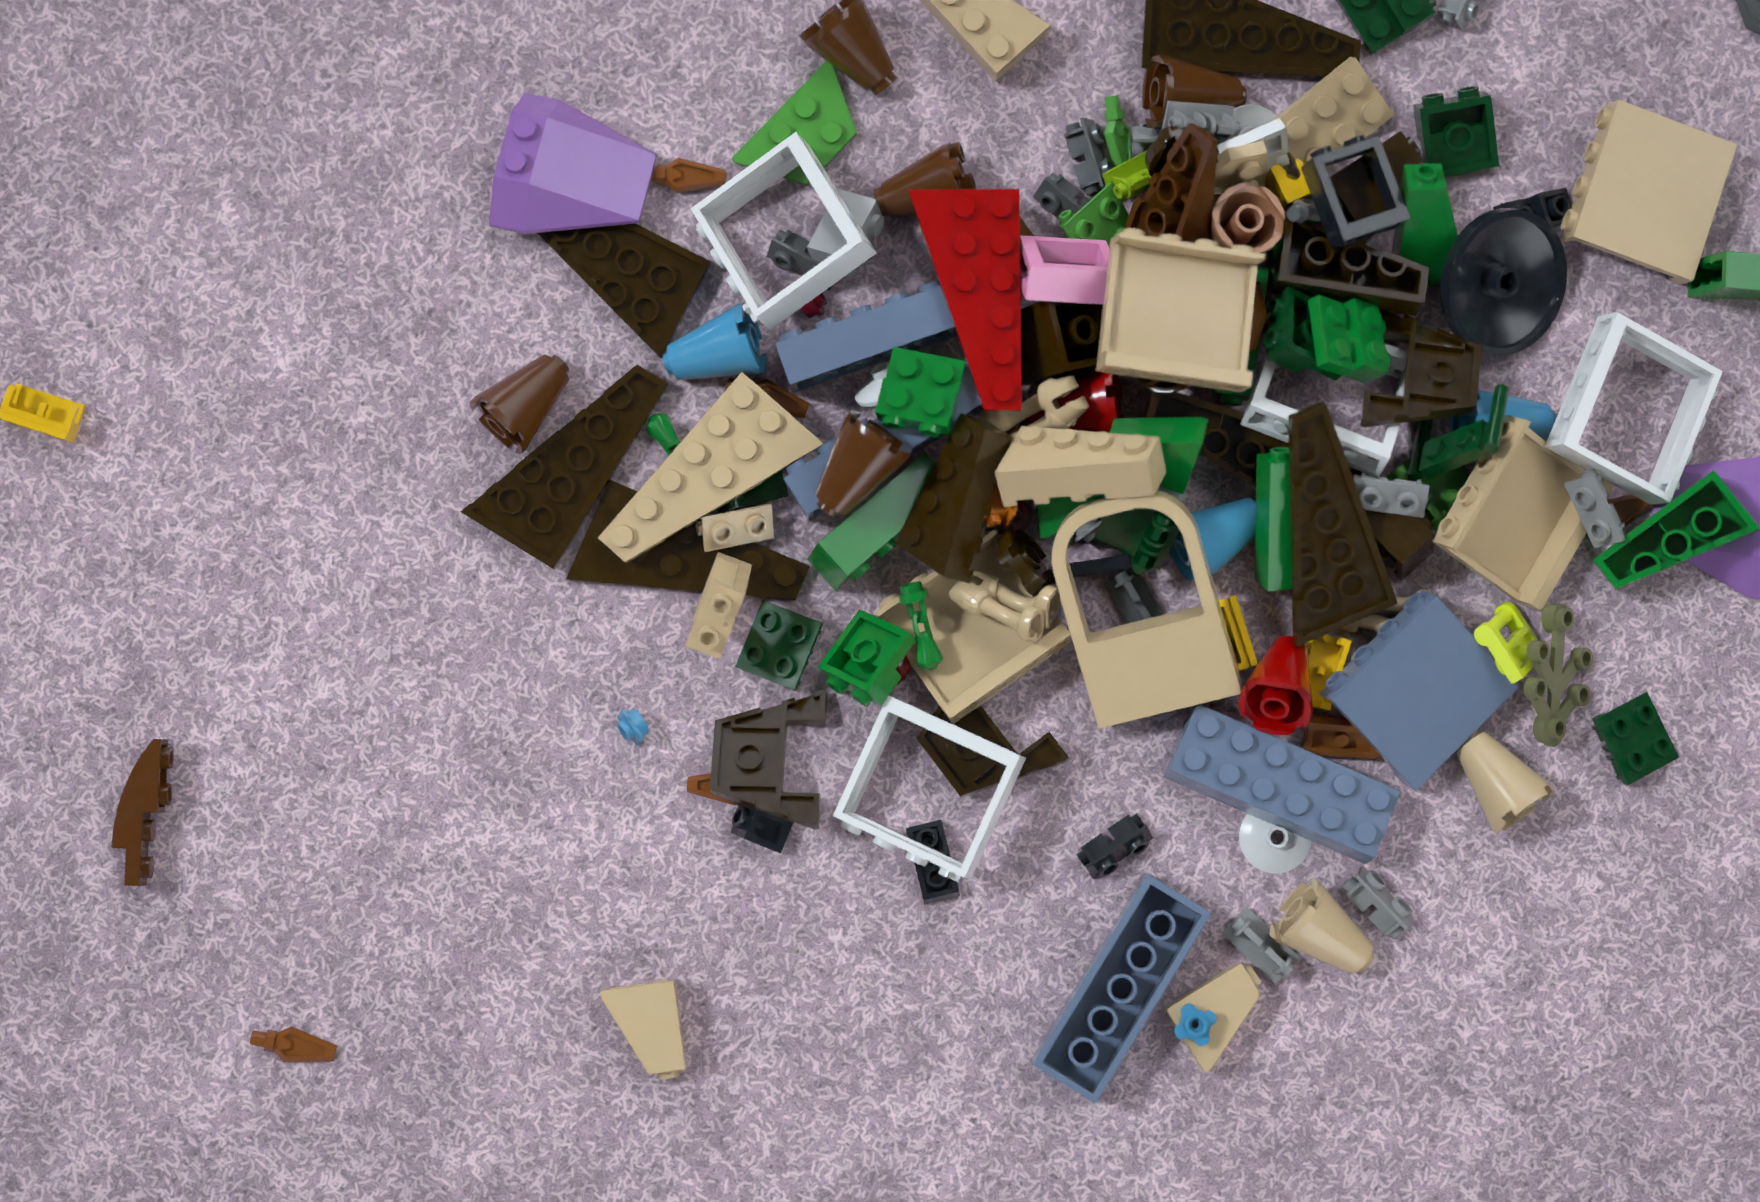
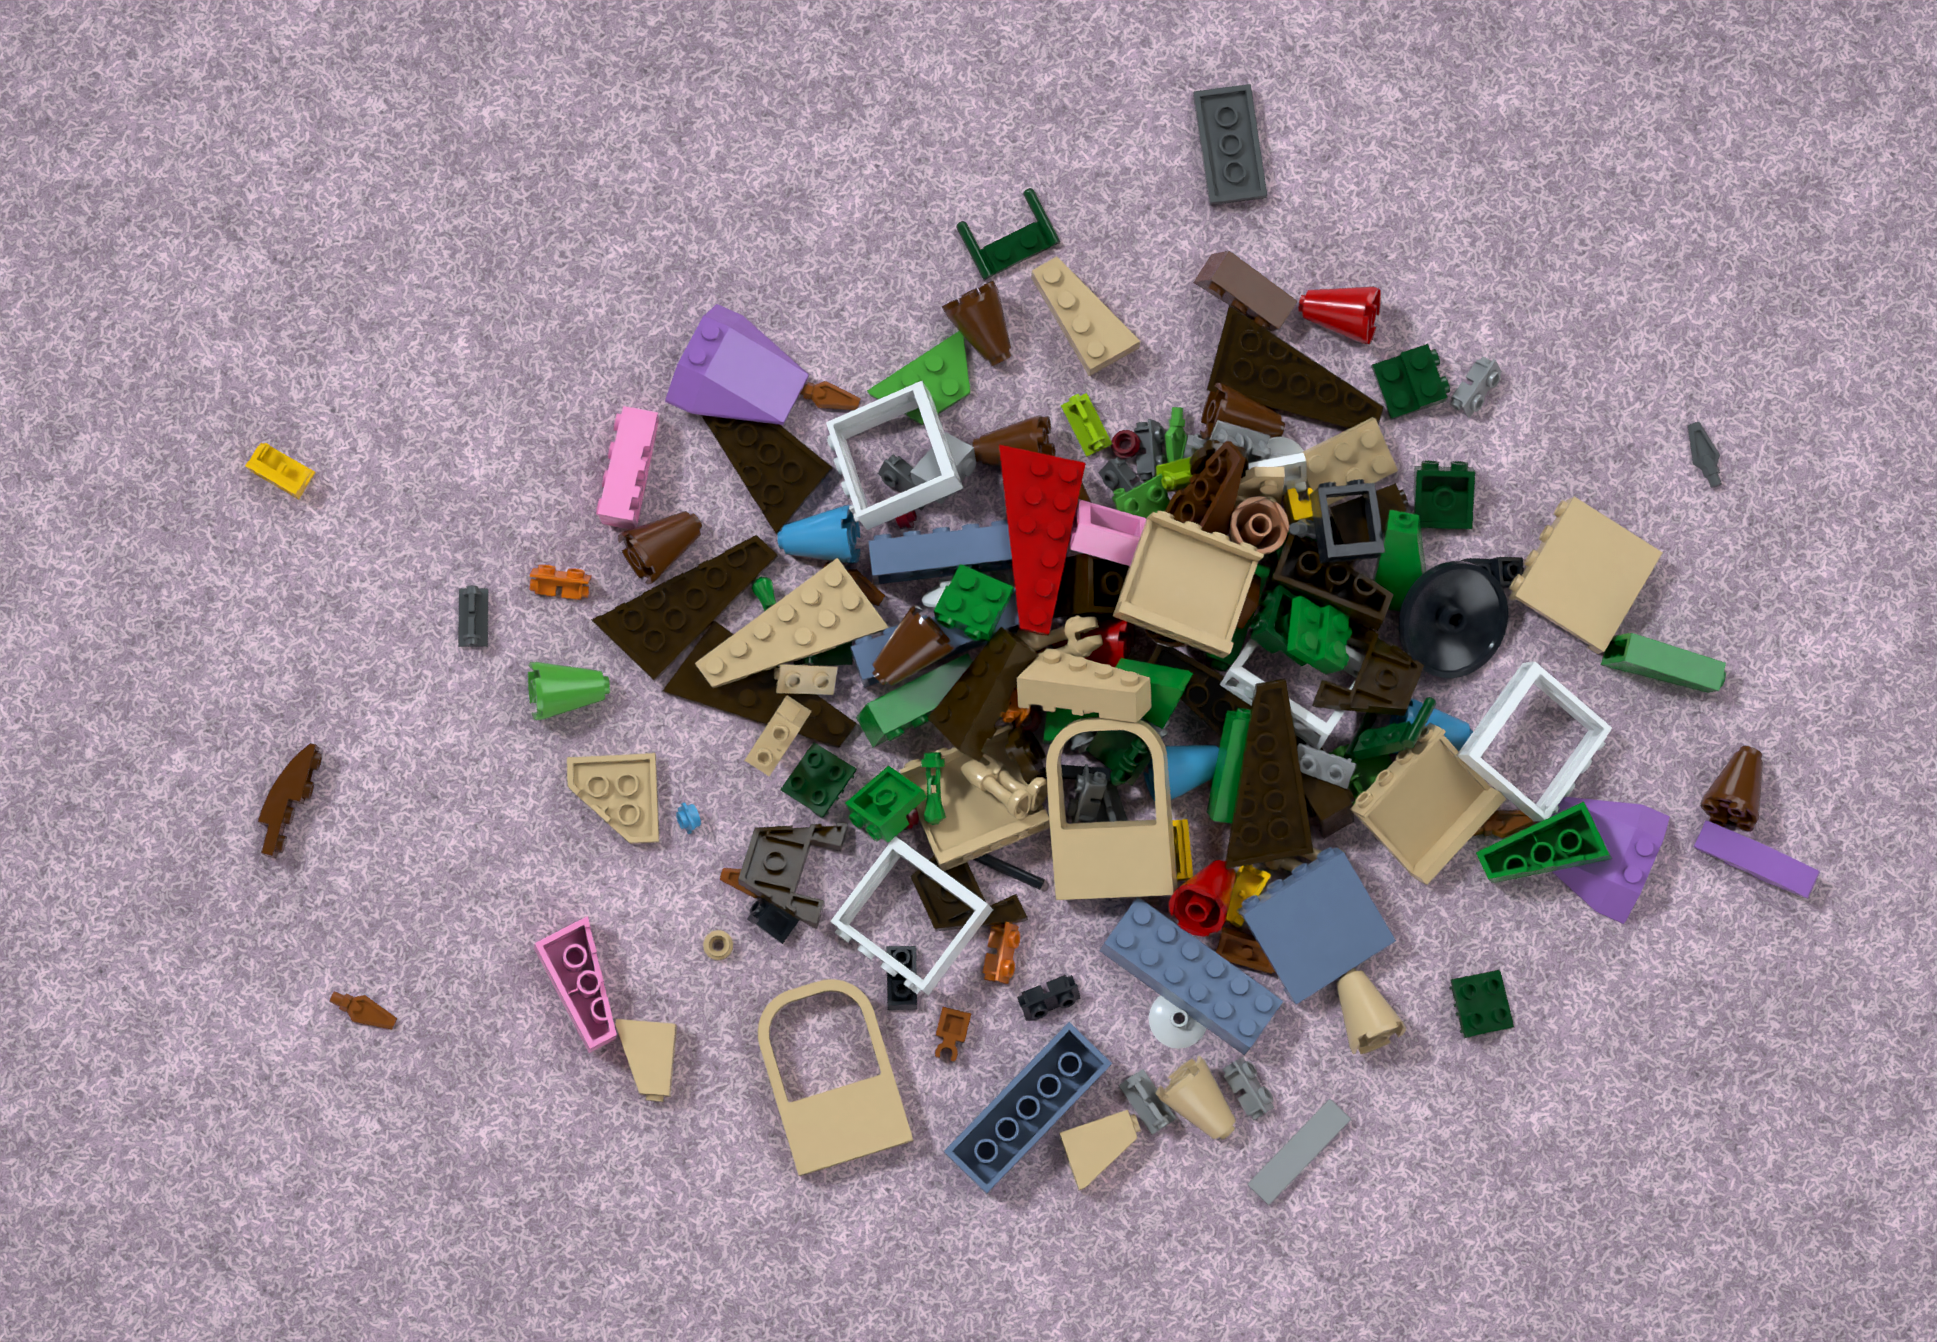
camera: 10 degrees right, 5 degrees down
dark azure plate [1174,1004,1216,1046] -> none
neon yellow plate [1474,601,1539,684] -> none
olive plant [1524,604,1593,747] -> none
light grey hinge [1564,469,1625,549] -> none
none -> dark grey hinge [458,585,489,647]
none -> bright green cone [528,662,610,721]
none -> orange hinge [529,564,592,600]
none -> bright pink wedge [534,916,617,1053]
none -> tan plate [567,753,660,844]
none -> bright pink wedge [596,406,659,529]
none -> tan plate [703,930,733,960]
none -> tan window [758,979,914,1176]
none -> dark orange plate [935,1007,971,1062]
none -> black bar [973,854,1045,890]
none -> orange hinge [982,922,1020,984]
none -> lime hinge [1061,393,1112,457]
none -> dark grey hinge [1067,764,1107,823]
none -> dark red plate [1111,430,1140,459]
none -> light grey tile [1247,1099,1351,1205]

